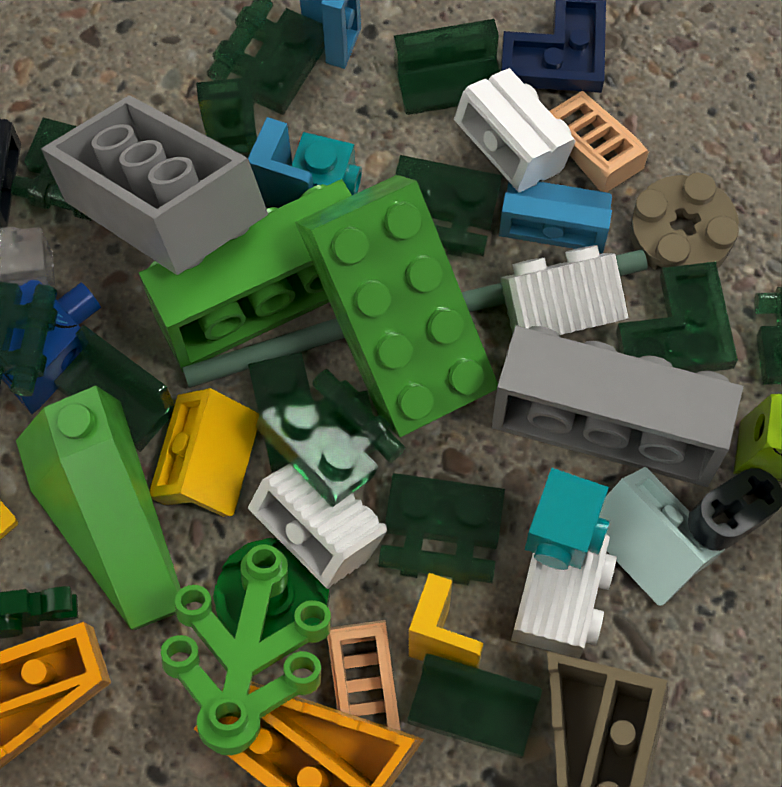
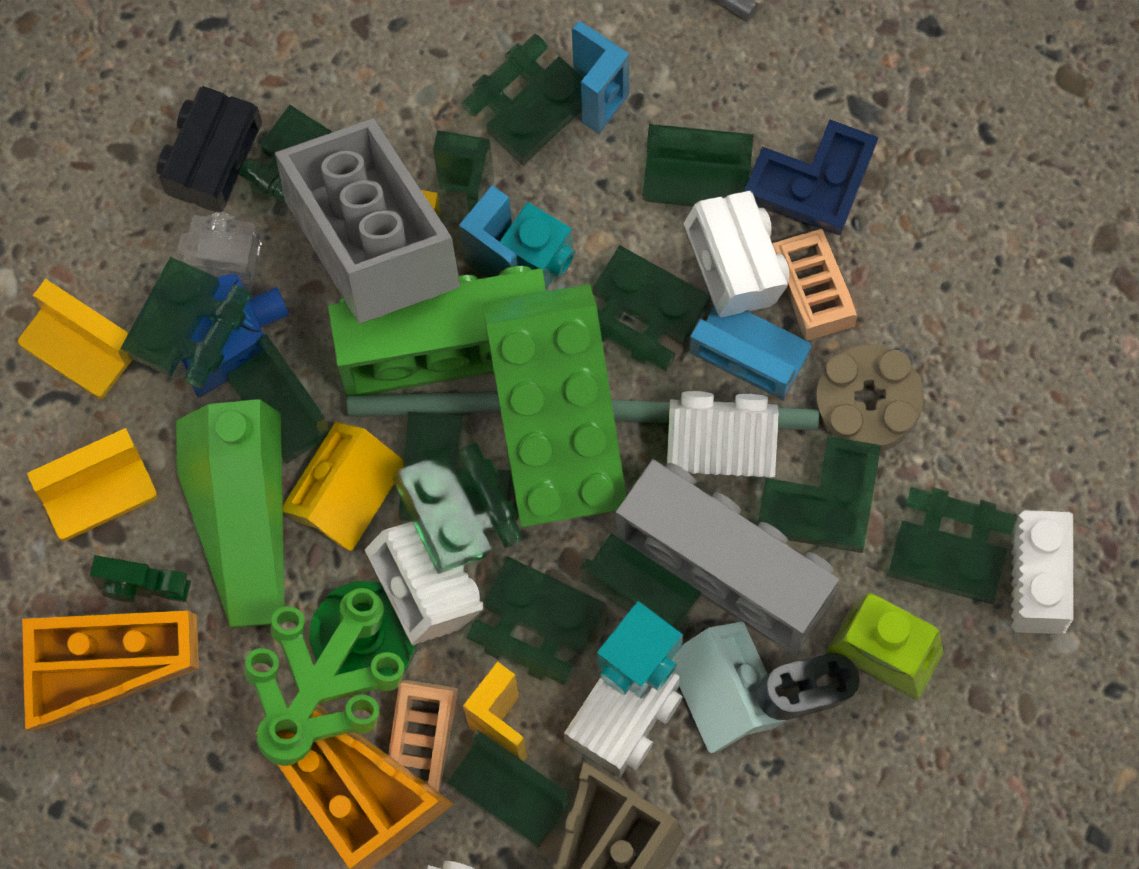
camera: 20 degrees right, 5 degrees up
none -> clear green panel [580,533,701,630]

